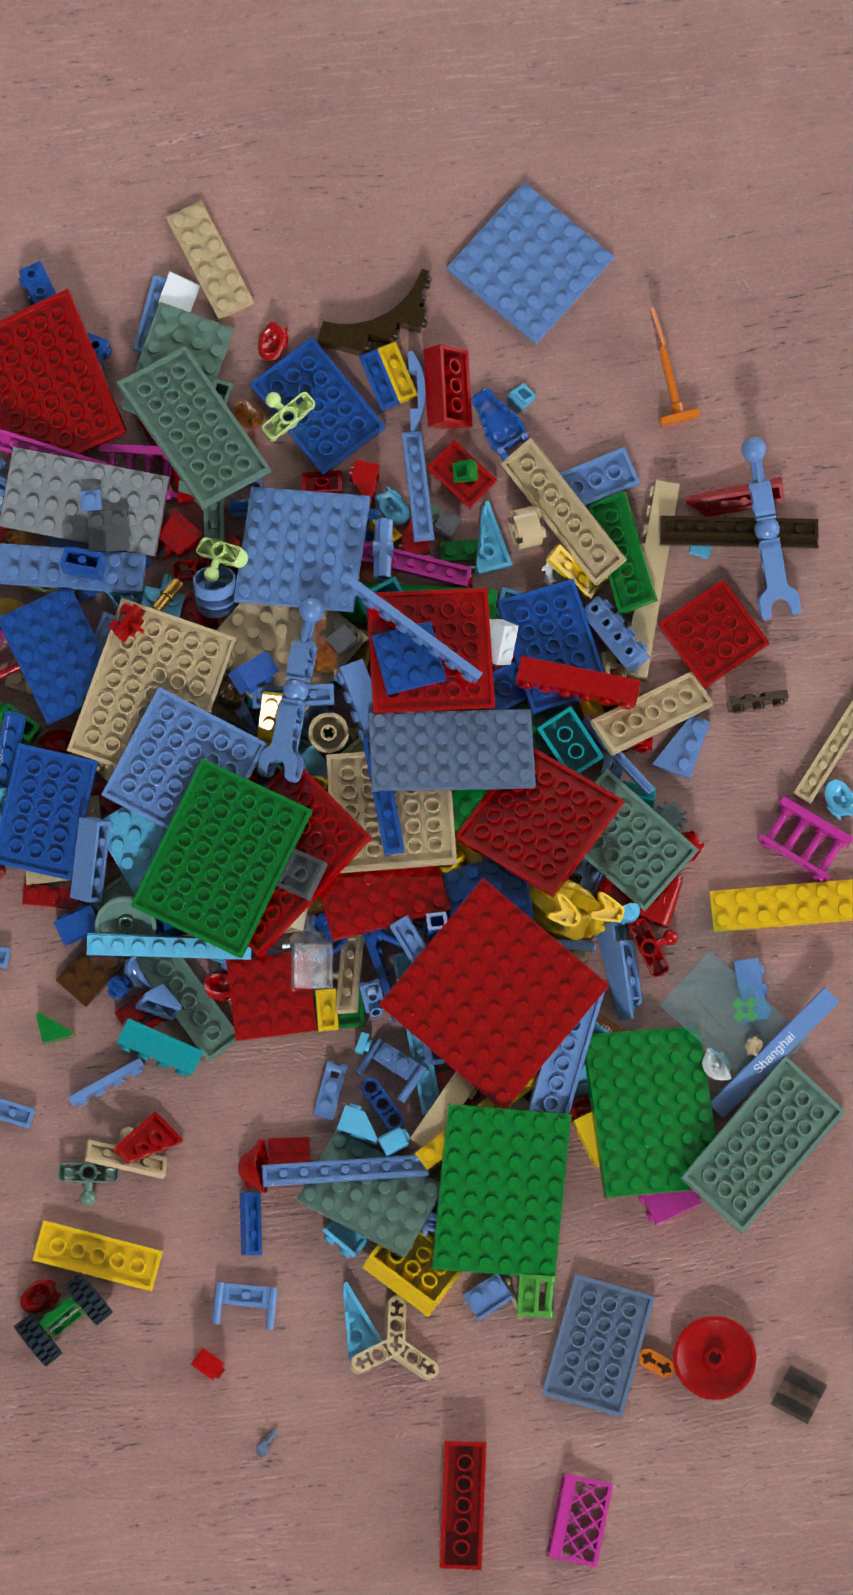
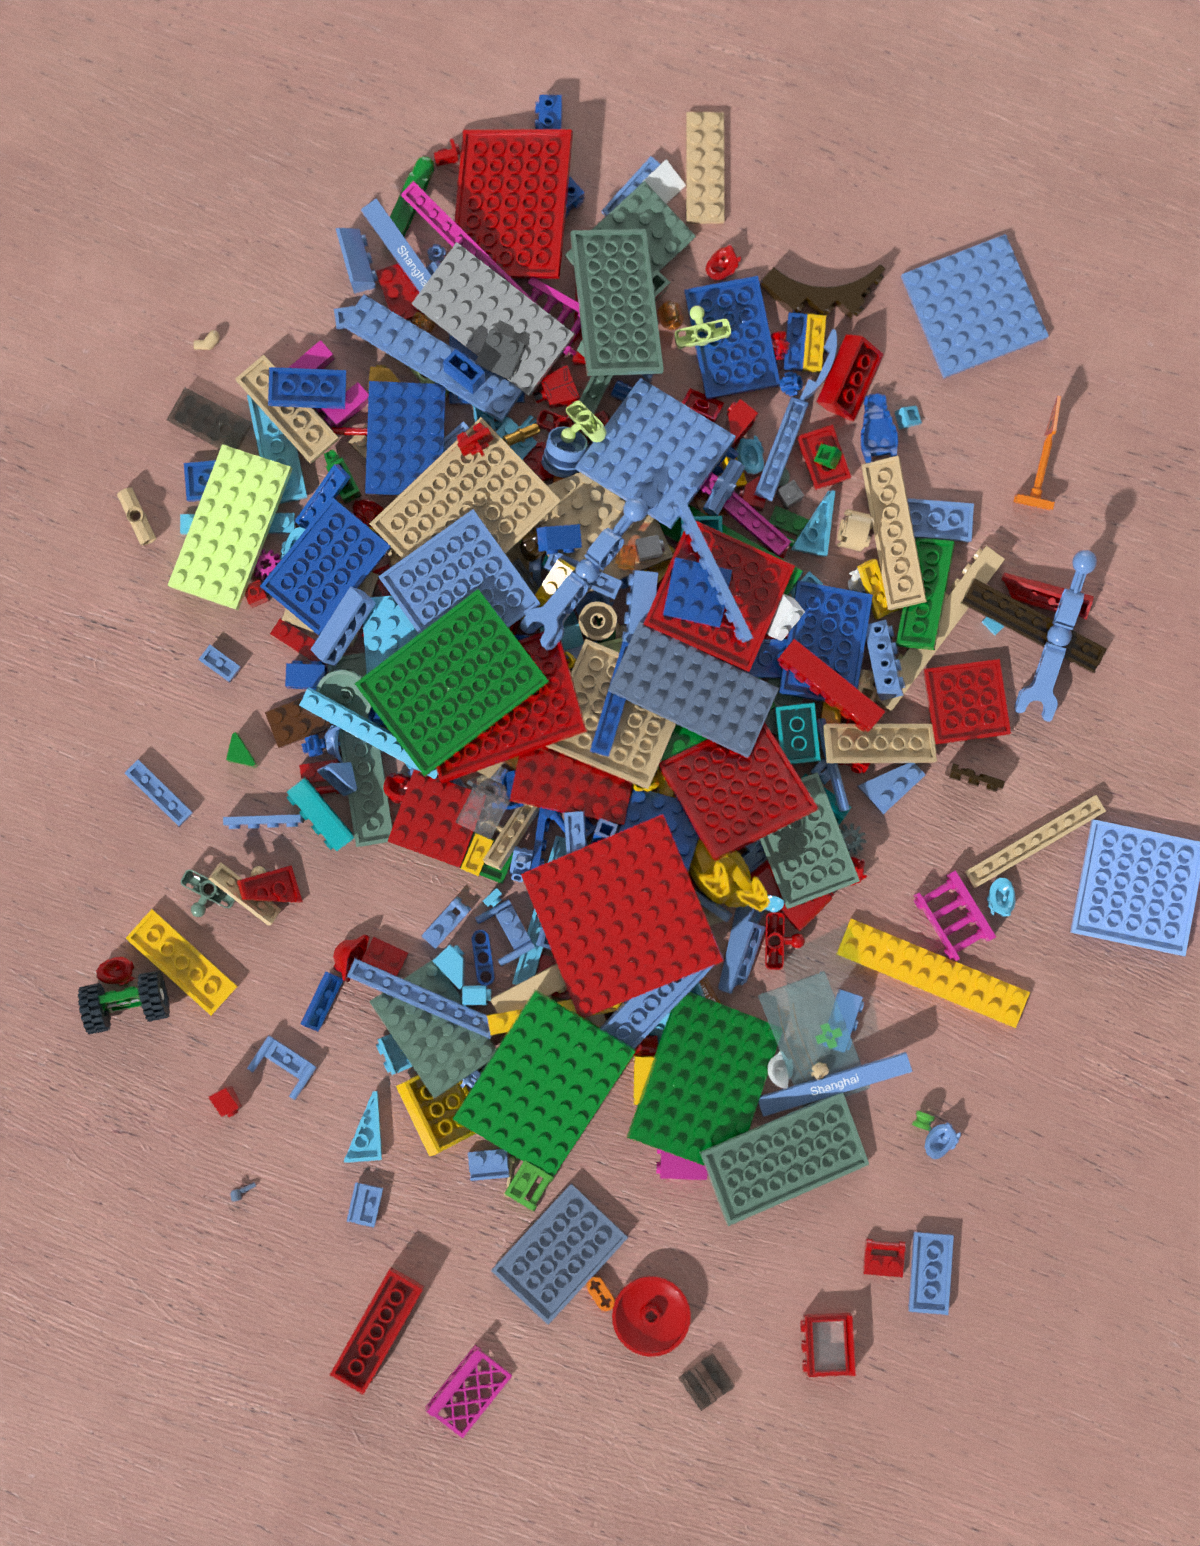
camera: 20 degrees right, 5 degrees up
medium blue plate [80,490,103,512] -> none
dark grey plate [276,849,328,901] -> none
tan piece [349,1295,439,1380] -> none
none -> medium blue plate [347,1182,383,1227]
none -> red hat [770,331,790,360]
none -> blue gear [780,372,803,396]

